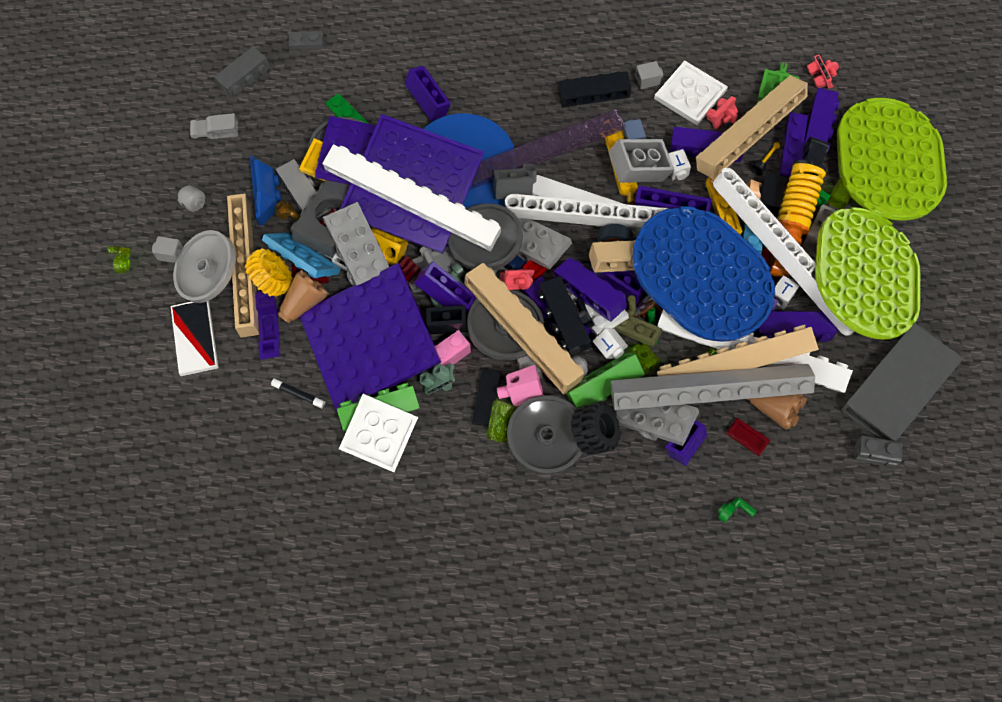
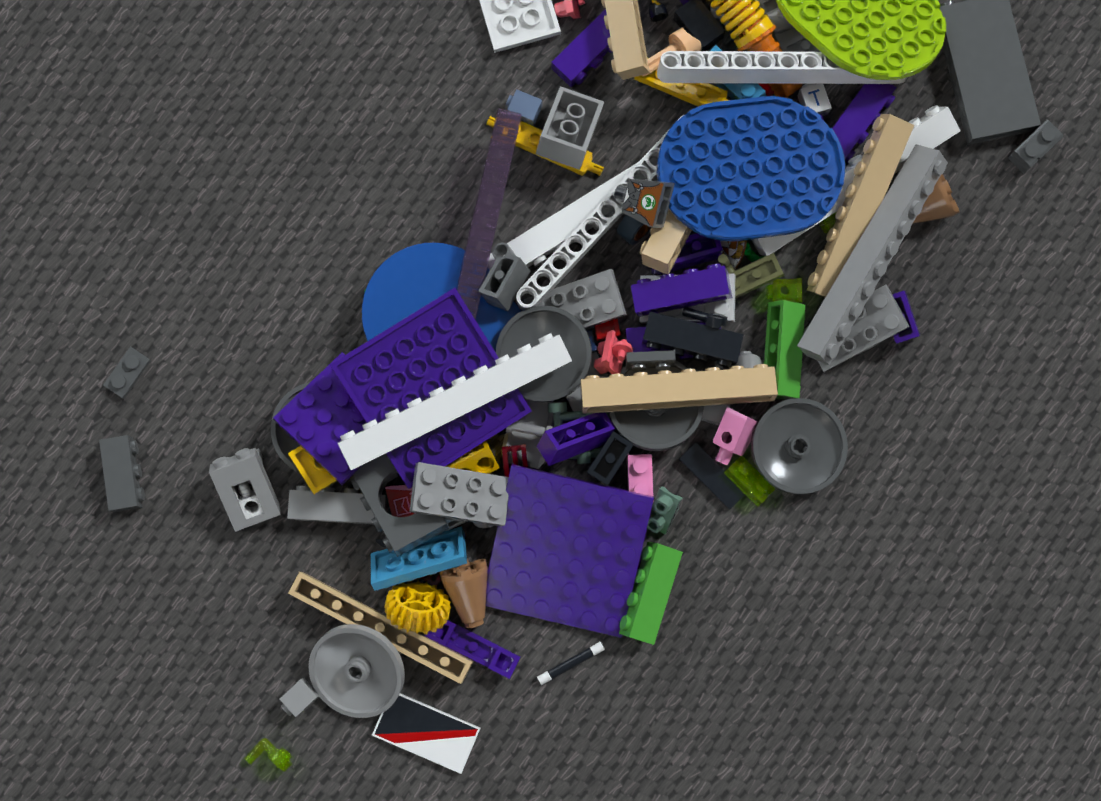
camera: 55 degrees left, 15 degrees up
light grey head [178,185,205,212] -> none
light grey piece [190,113,238,139] -> none
blue wedge [249,156,282,226] -> none
pearl gold plate [275,201,300,221] -> none
green plate [325,93,369,124] -> none
white plate [339,394,418,472] -> none
dark purple brick [404,65,451,122] -> none
black brick [558,71,631,108] -> none
black tyre [571,401,621,455] -> none
white brick [593,328,628,359] -> none
light grey brick [635,61,663,89] -> none
dark purple brick [635,186,712,212] -> none
white brick [668,149,691,180] -> none
green plate [718,497,757,523] -> none
dark red tile [726,418,771,457] -> none
none -> light grey brick [209,448,281,532]
none -> torso [614,179,675,228]
none -> dark grey plate [625,350,676,371]

